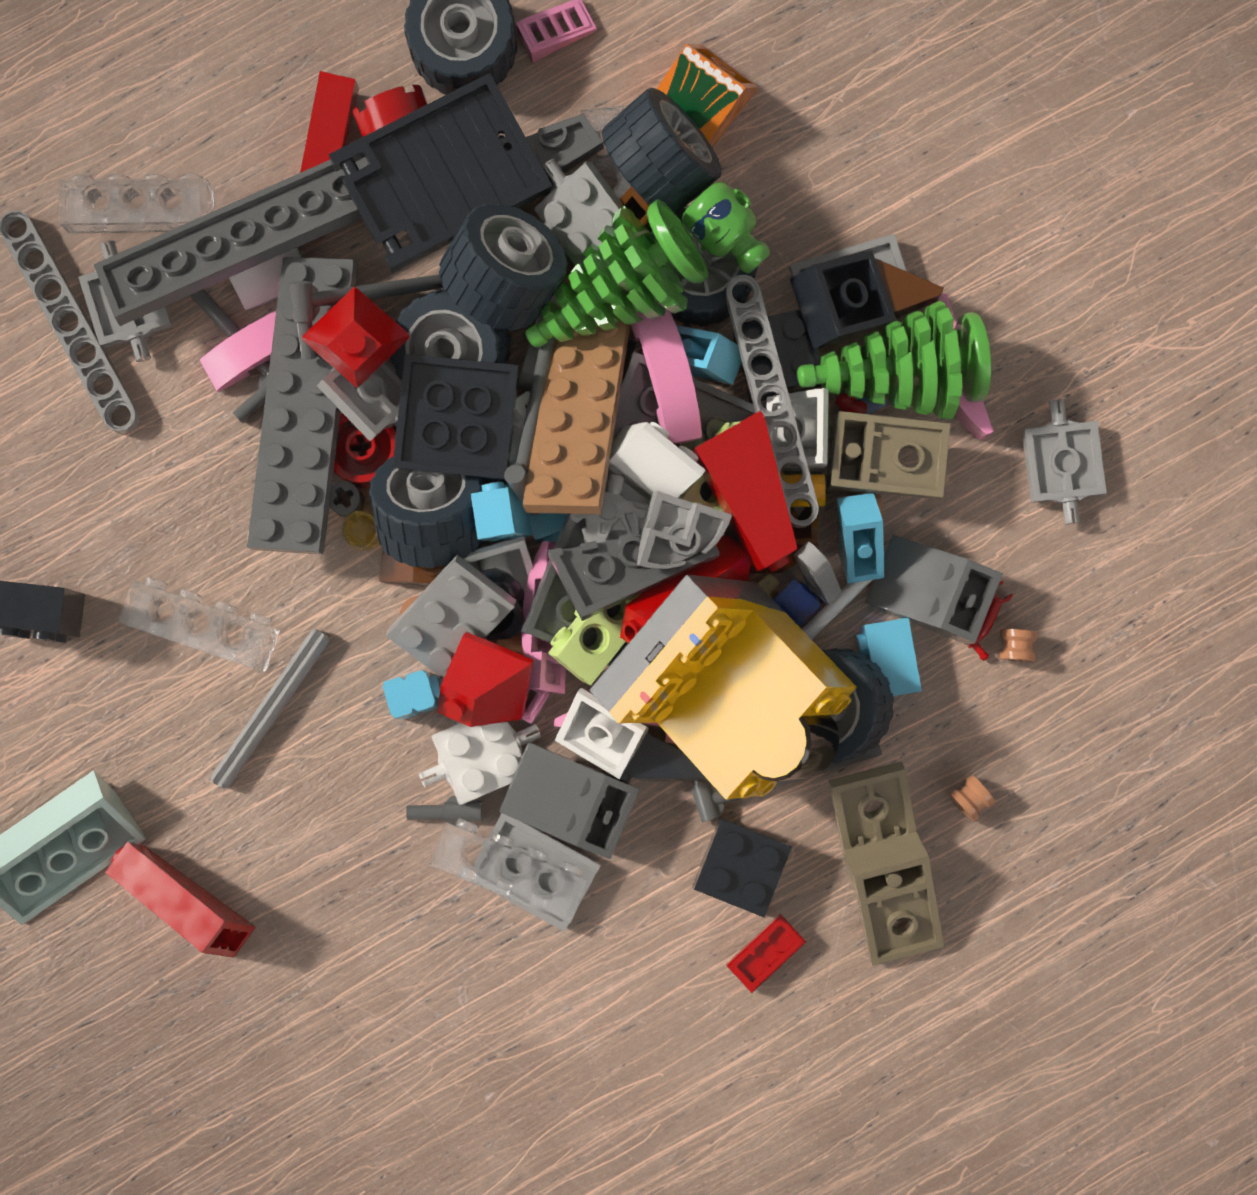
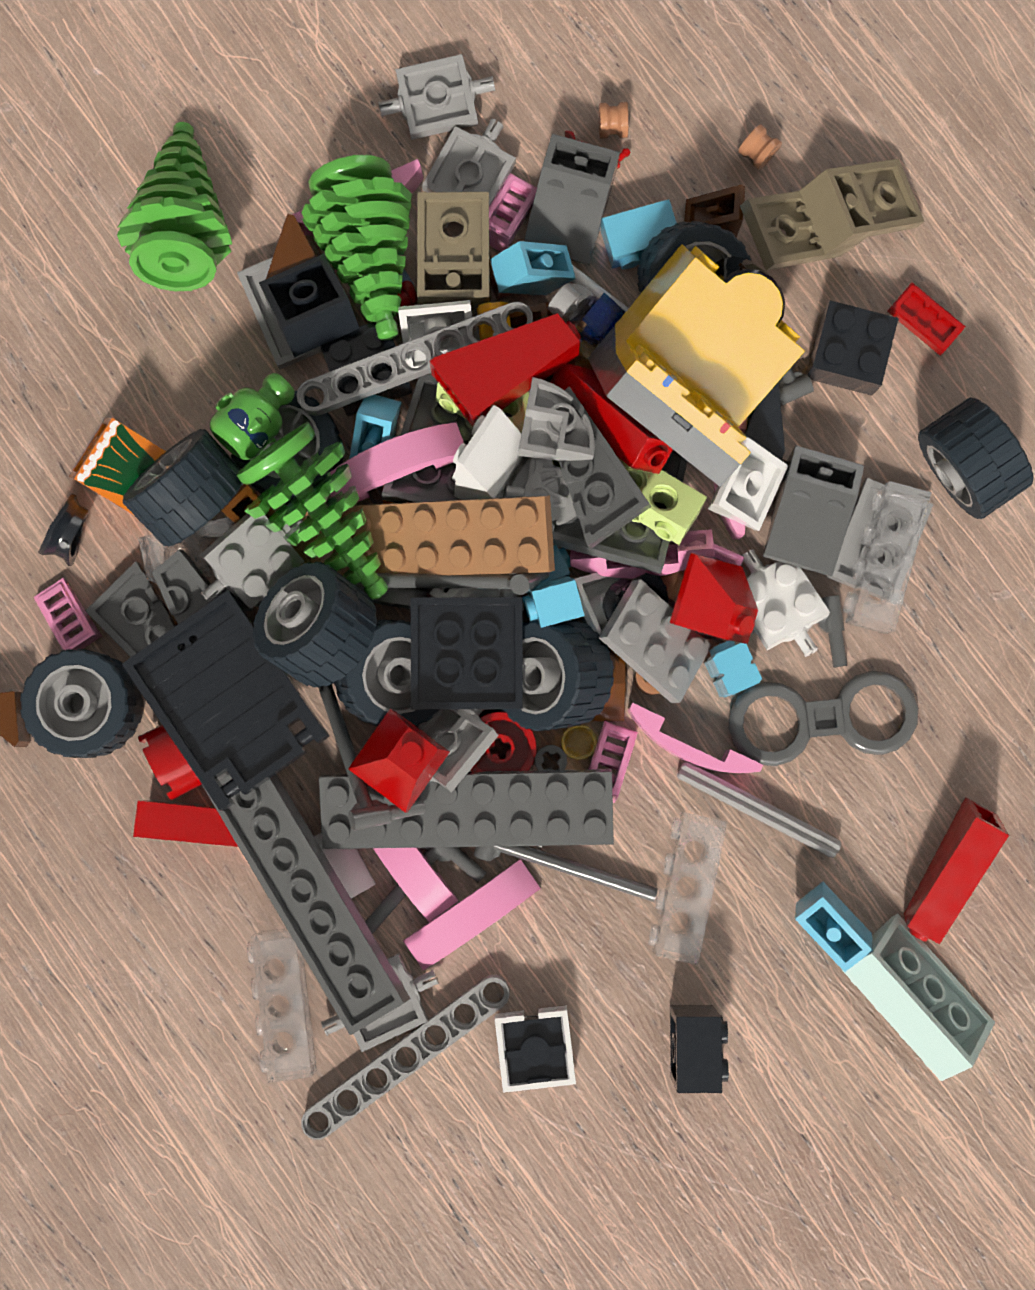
camera: 85 degrees left, 0 degrees up
none -> black hat [38,493,90,566]
none -> dark grey wing [85,561,182,657]
none -> bright green plant [117,122,232,292]
none -> bright pink slope [403,859,541,970]
none -> light grey plate [422,119,516,228]
none -> dark grey bar [474,846,658,902]
none -> bright pink slope [489,173,537,252]
none -> black piece [495,1005,576,1093]
none -> bright pink slope [588,721,638,803]
none -> bright pink slope [627,703,763,773]
none -> reddish brown slope [684,184,745,238]
none -> dark grey bar [728,671,919,766]
none -> medium azure brick [795,882,873,972]
none -> black wheel [918,397,1034,519]

